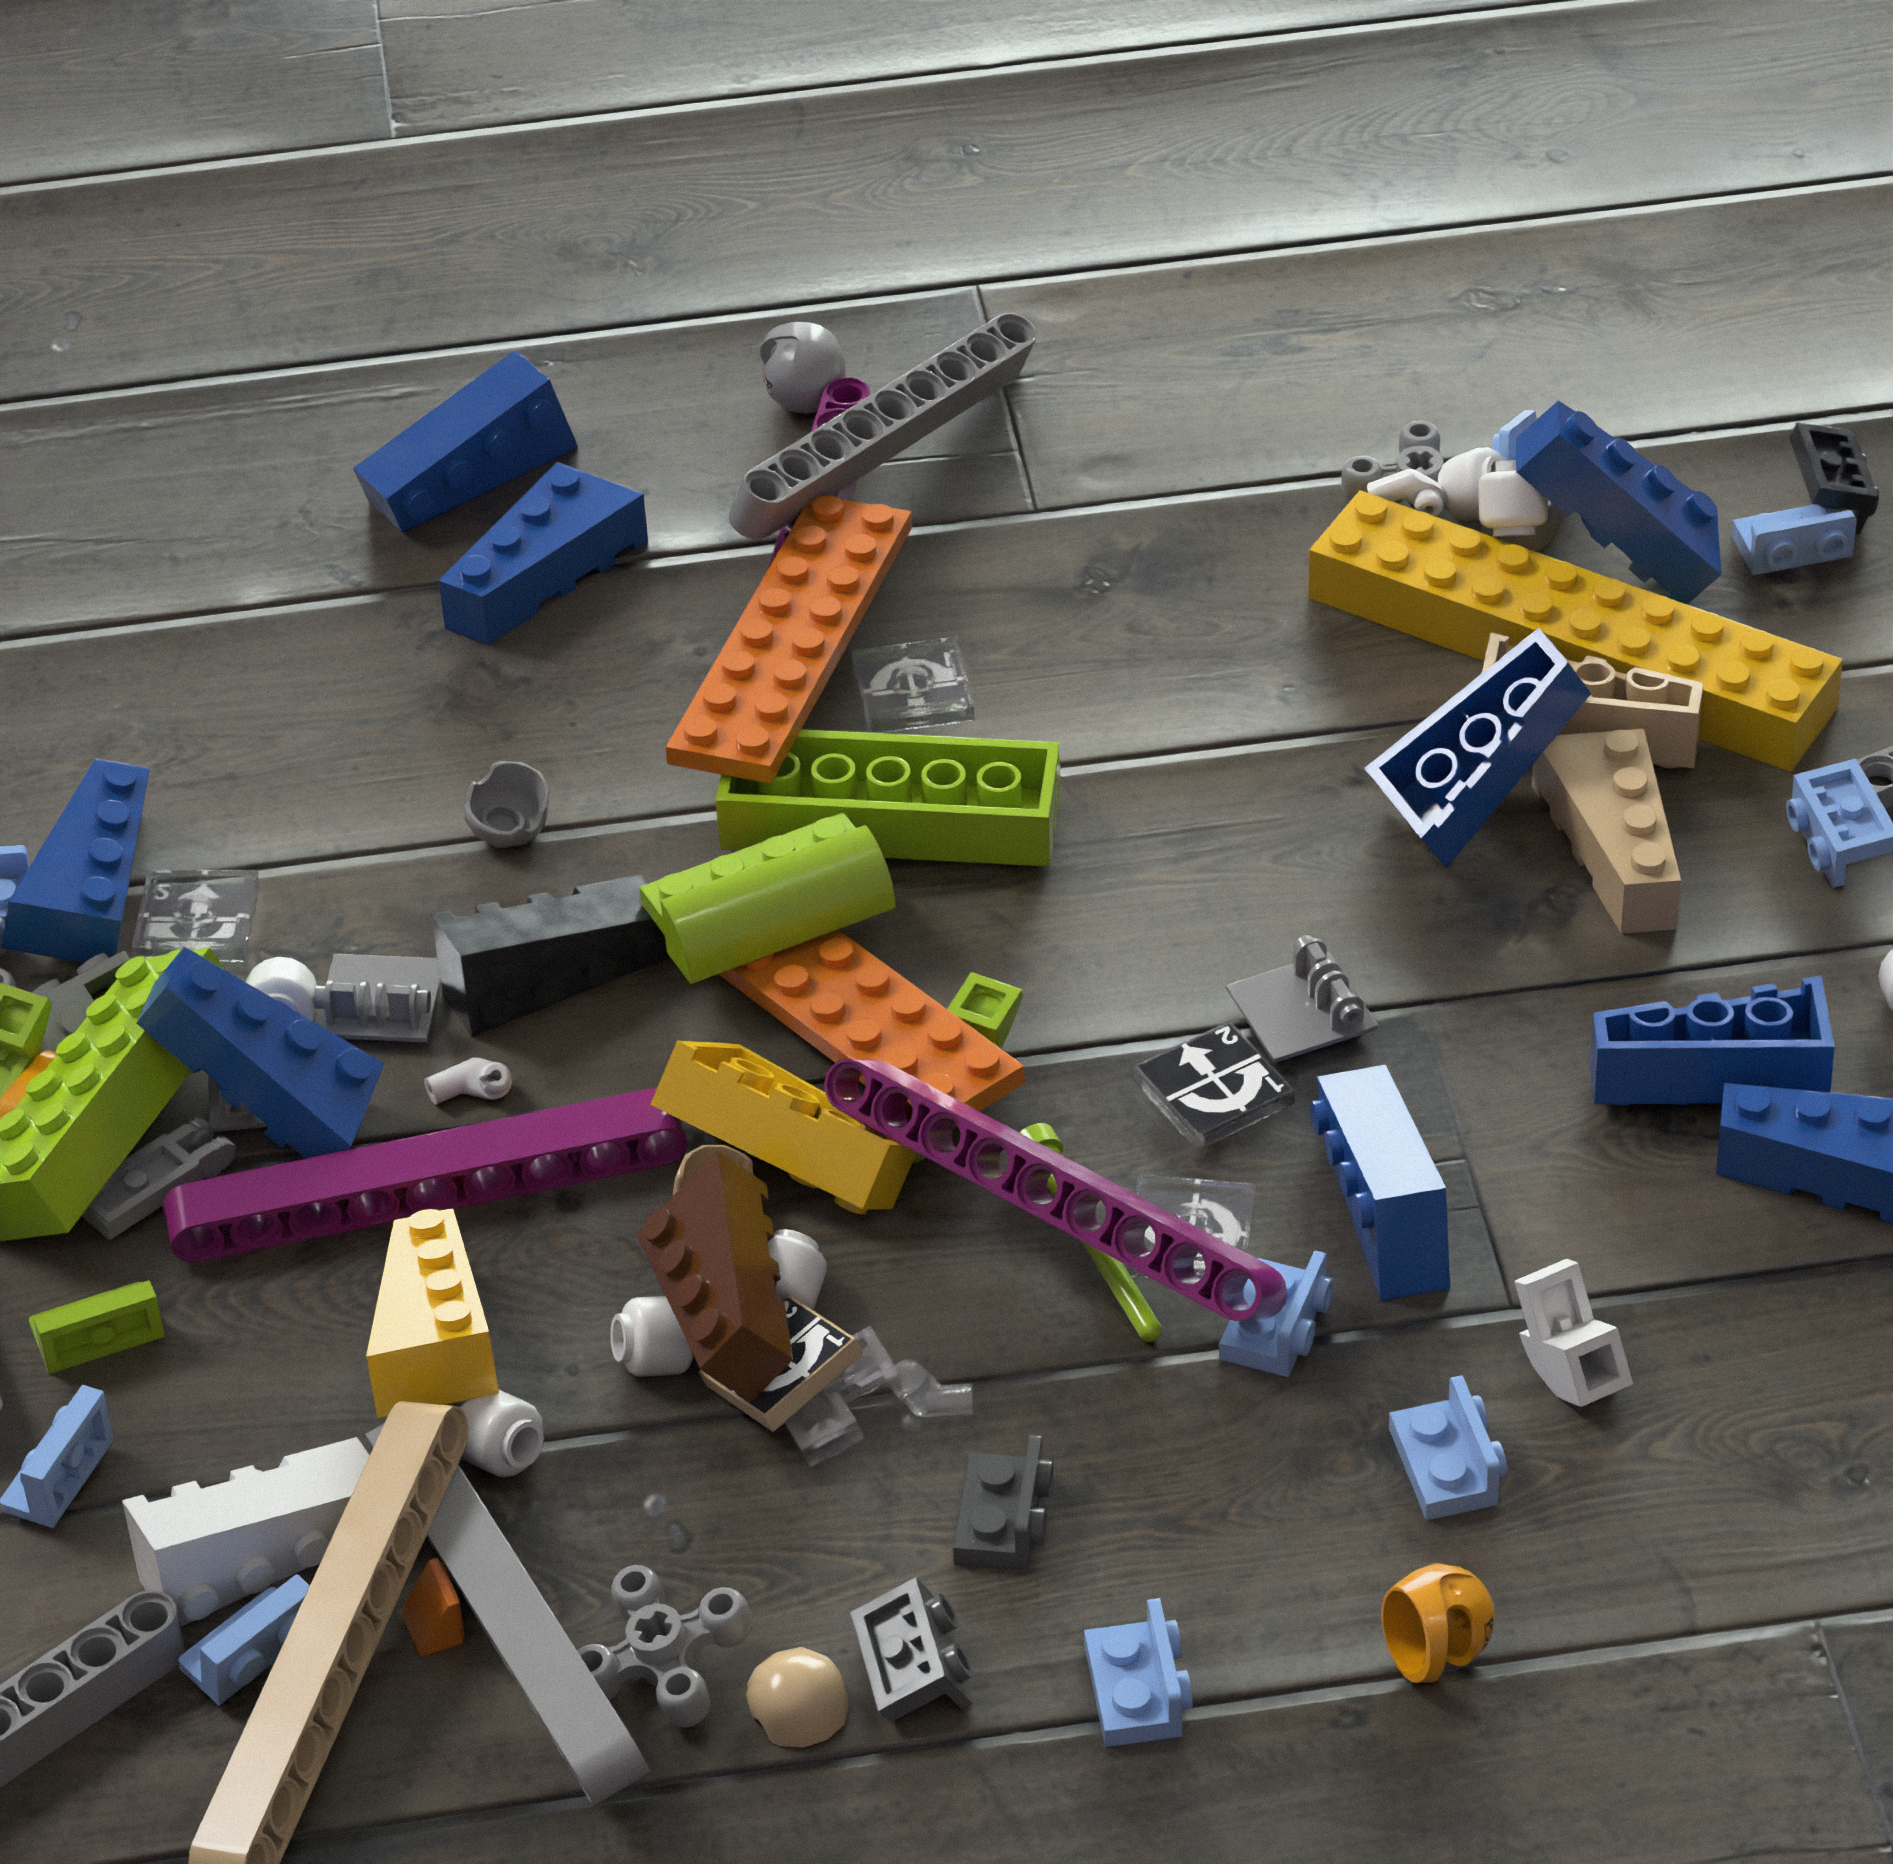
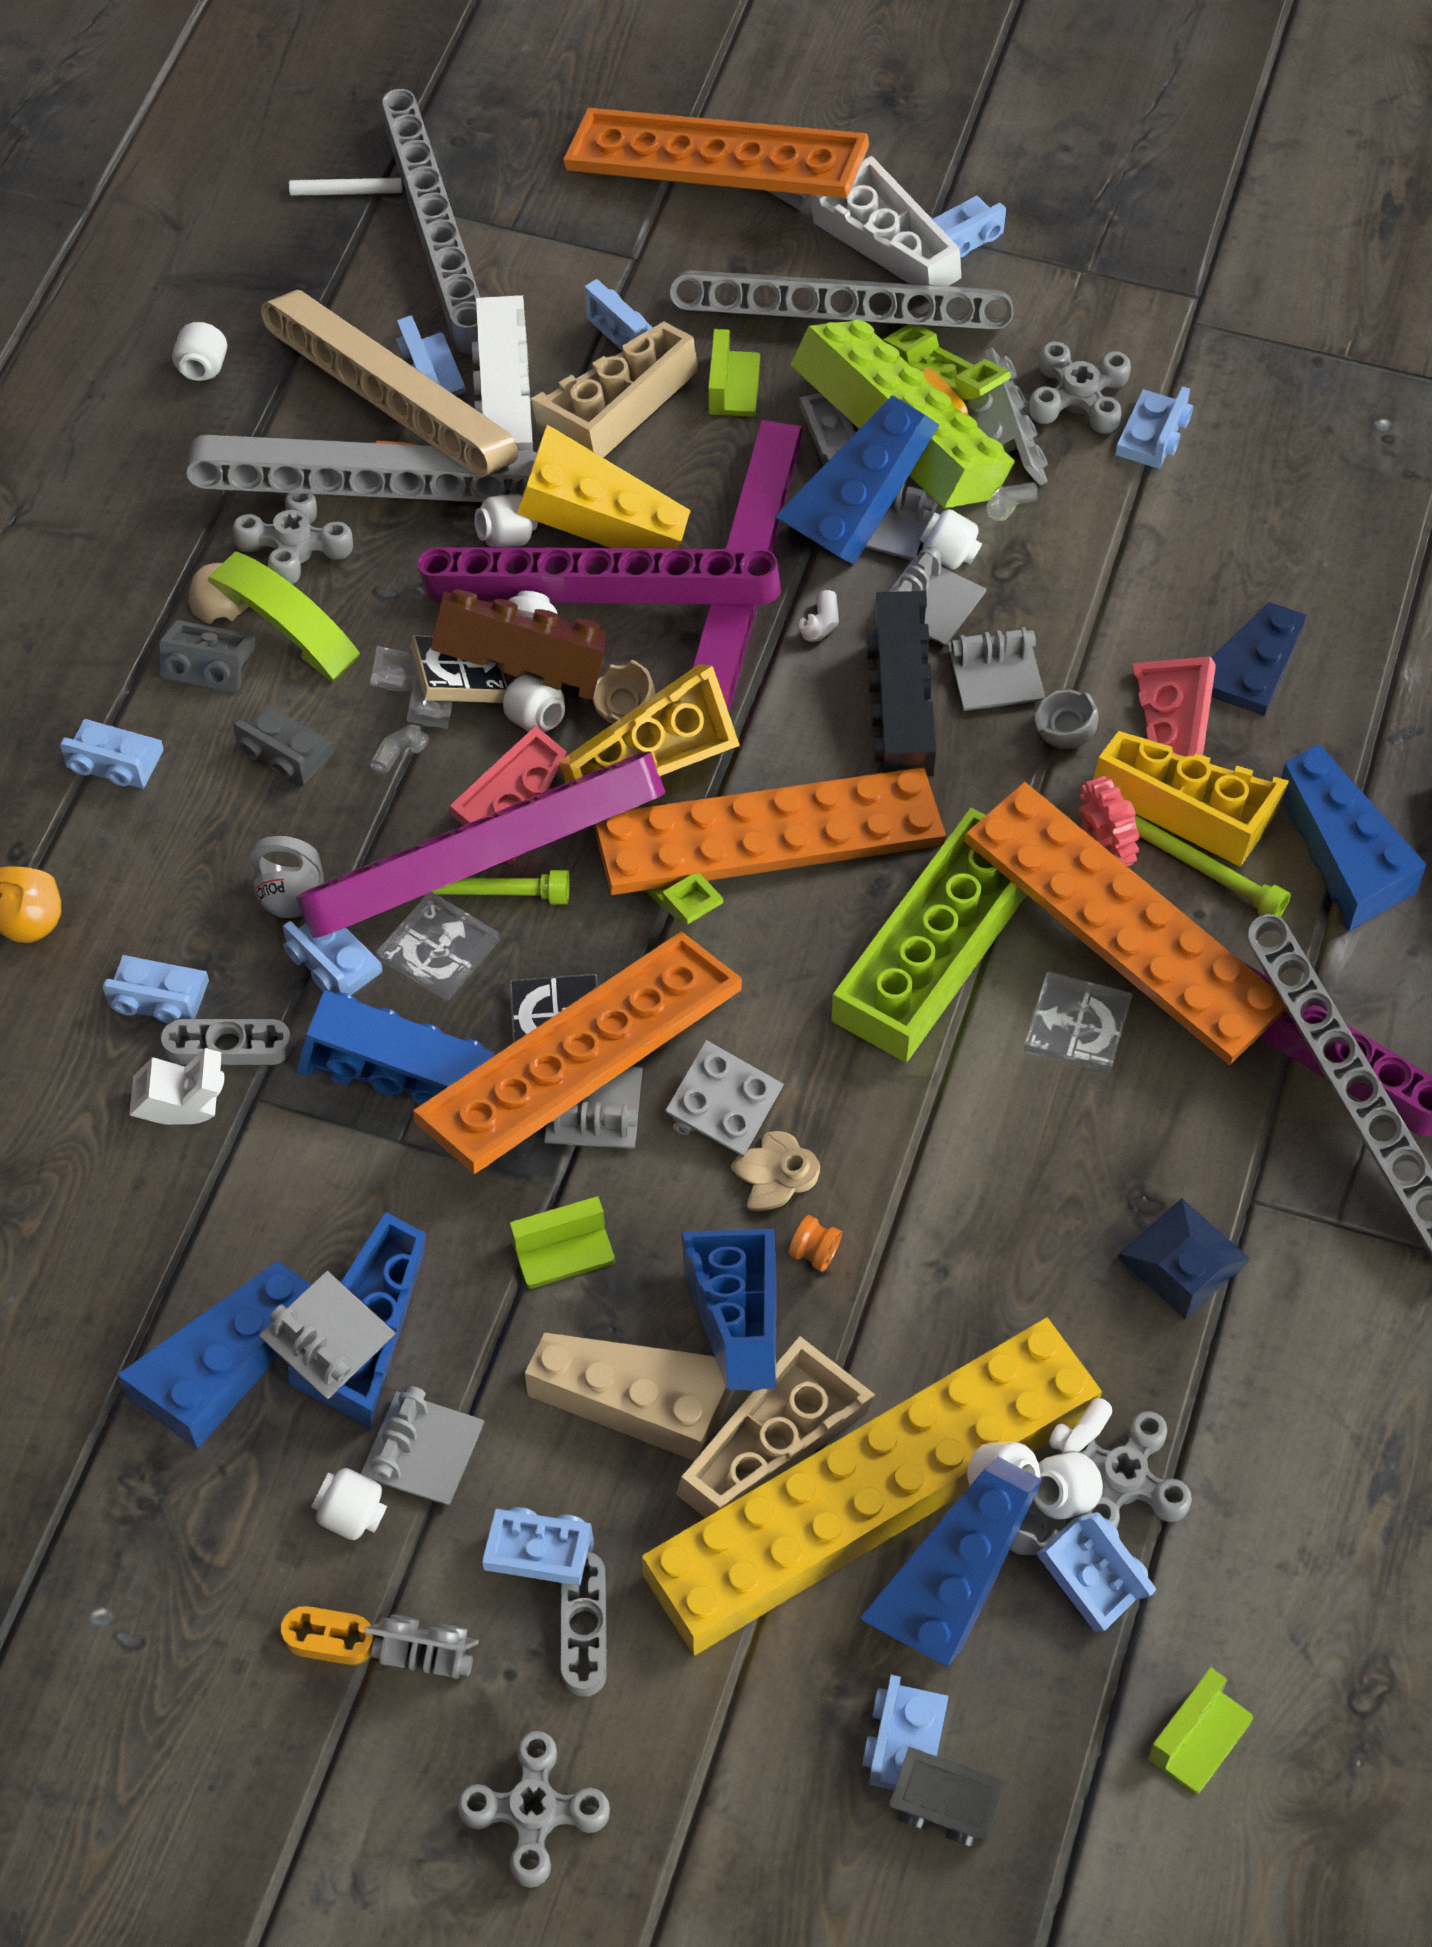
camera: 115 degrees right, 15 degrees up
blue wedge [2,758,150,963] -> none
clear tile [132,870,260,962] -> none
lime brick [639,813,896,984] -> none
none -> light grey beam [161,1019,293,1065]
none -> lime slope [208,551,360,683]
none -> light grey helmet [251,836,324,918]
none -> light grey hinge [259,1271,395,1400]
none -> light grey hinge [361,1386,485,1507]
none -> orange plate [413,931,742,1174]
none -> magenta beam [417,547,782,605]
none -> coral wing [449,726,567,866]
none -> lime panel [510,1196,615,1289]
none -> tan wedge [531,322,698,458]
none -> light grey hinge [665,1040,784,1157]
none -> tan plate [731,1131,820,1211]
none -> orange wheel [788,1214,842,1272]
none -> light grey hinge [948,627,1045,711]
none -> coral gear [1078,776,1140,866]
none -> yellow wedge [1093,731,1289,867]
none -> dark blue slope [1118,1198,1250,1319]
none -> coral wing [1132,656,1216,757]
none -> lime piece [1135,815,1291,917]
none -> lime panel [1148,1667,1253,1795]
none -> dark blue wing [1211,602,1308,716]

